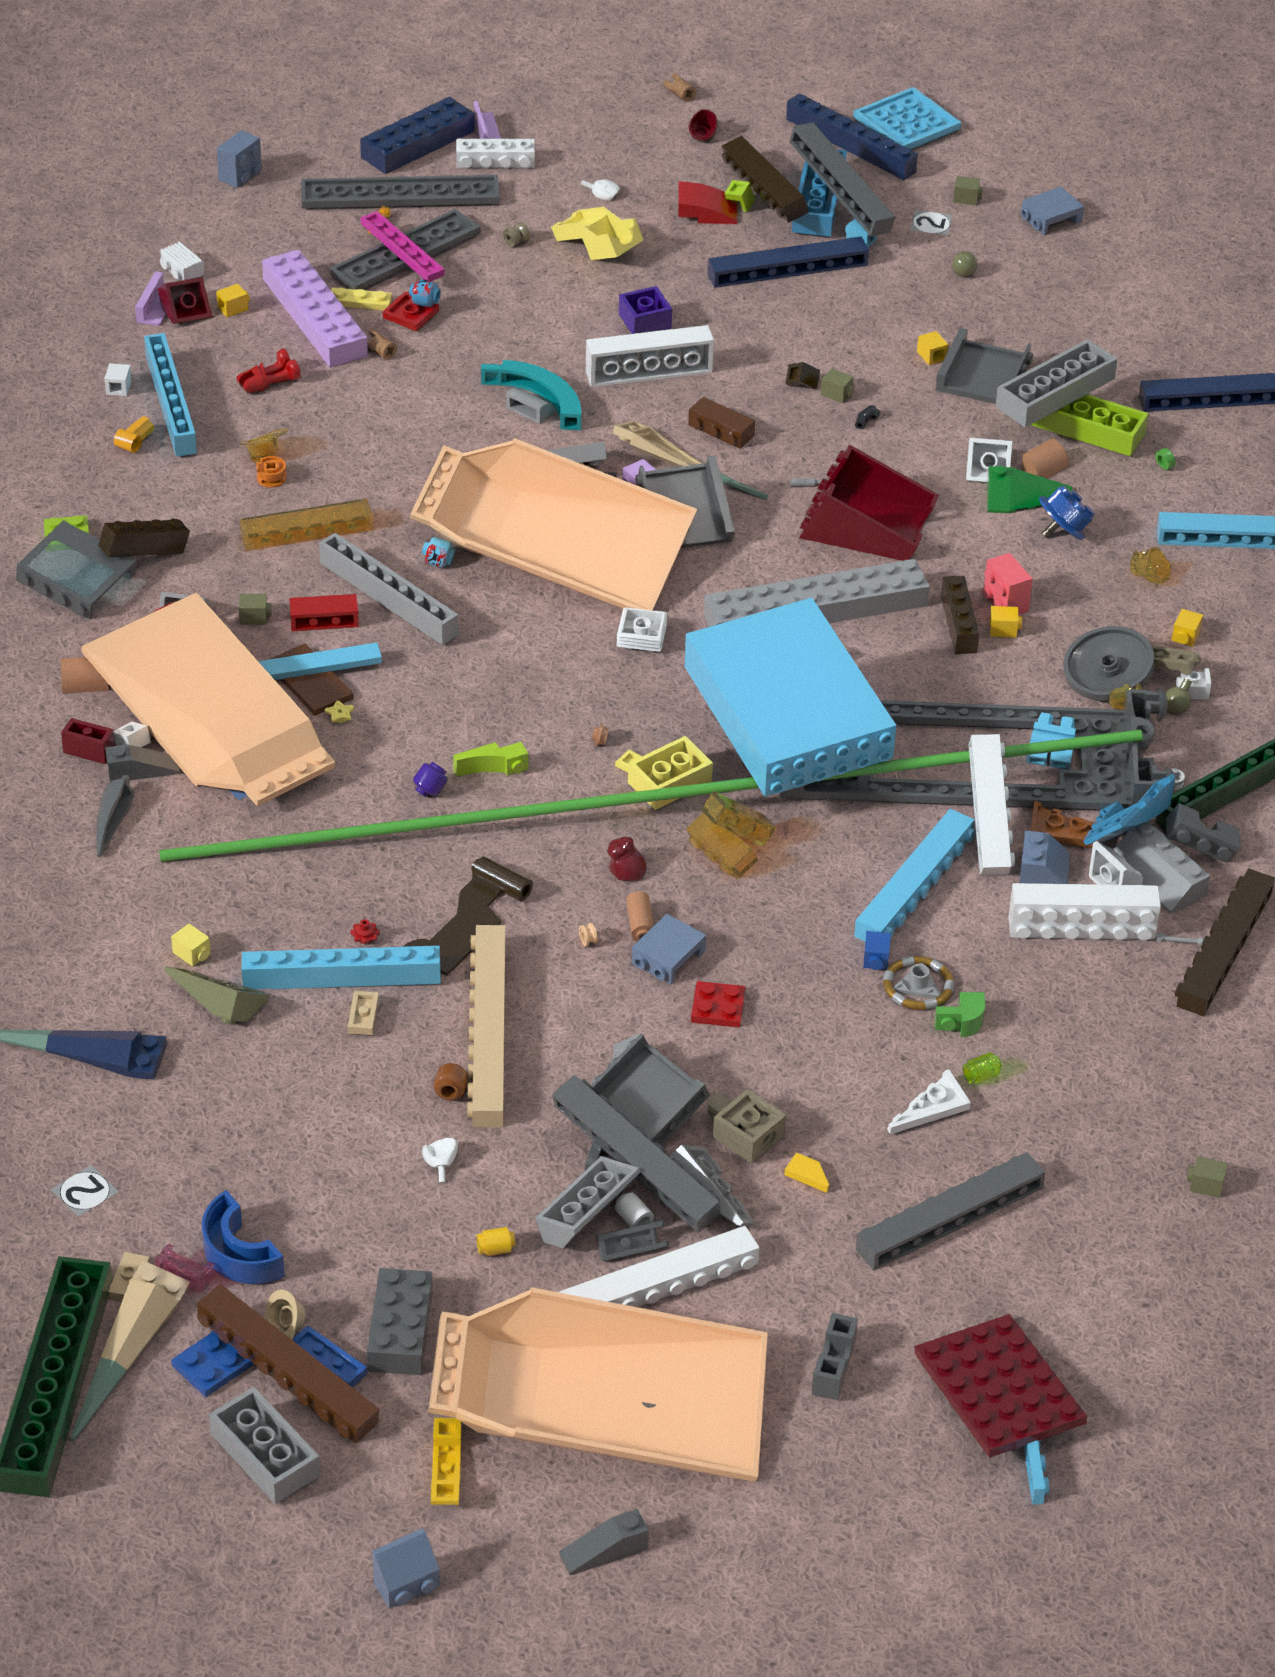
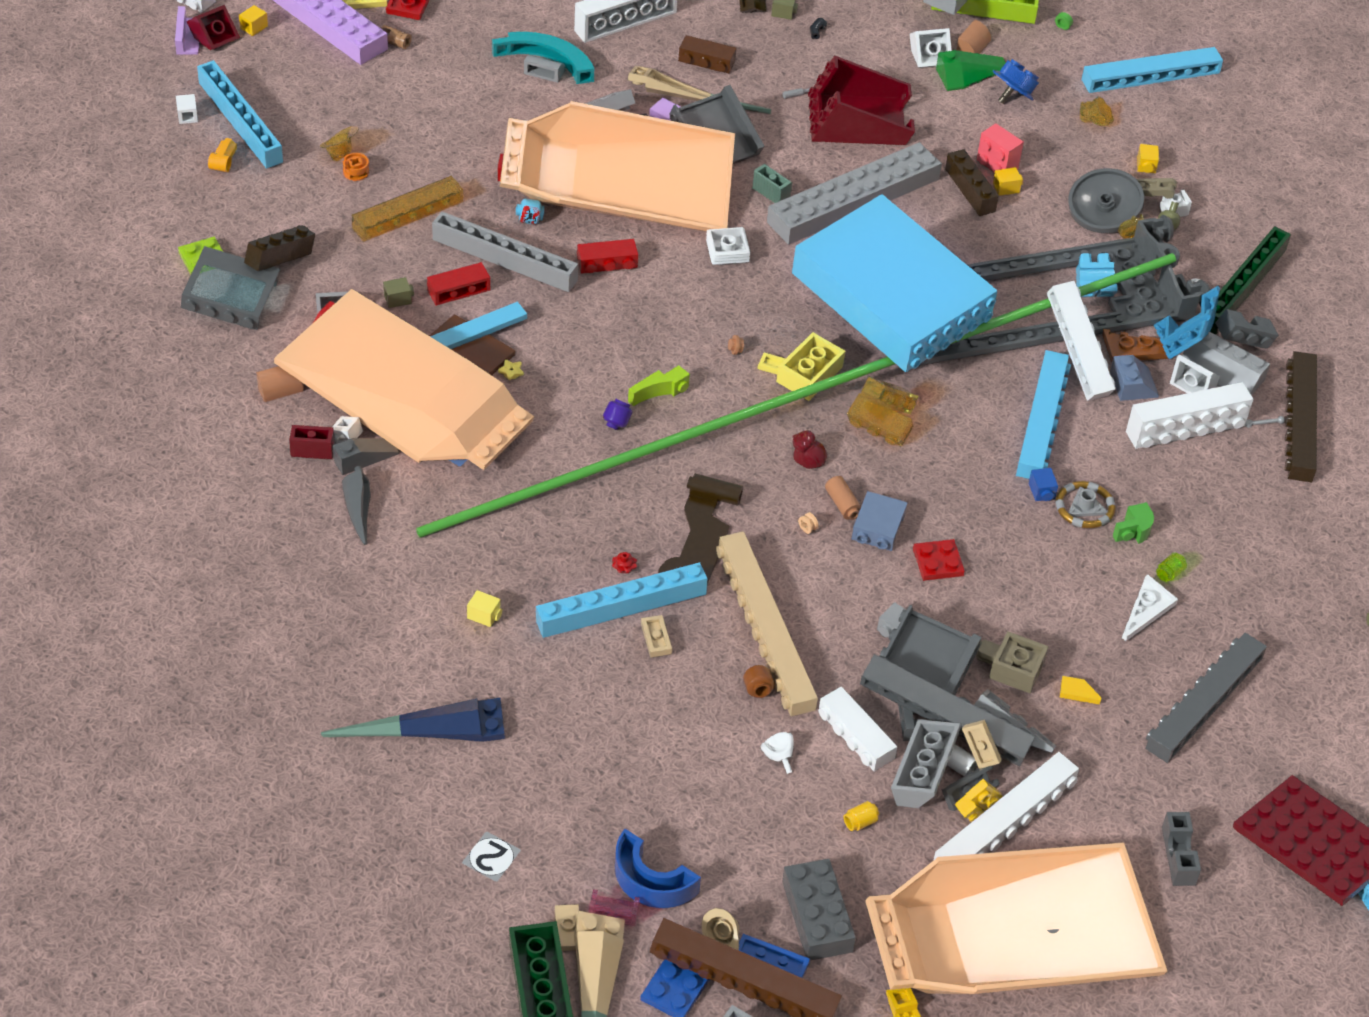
camera: 20 degrees left, 5 degrees up
olive wedge [165,966,270,1025] -> none
red piece [236,348,301,393] -> none
none -> red brick [577,239,638,274]
none -> sand green brick [752,164,792,203]
none -> white brick [819,687,897,771]
none -> yellow plate [955,779,1003,822]
none -> tan plate [962,720,1002,769]

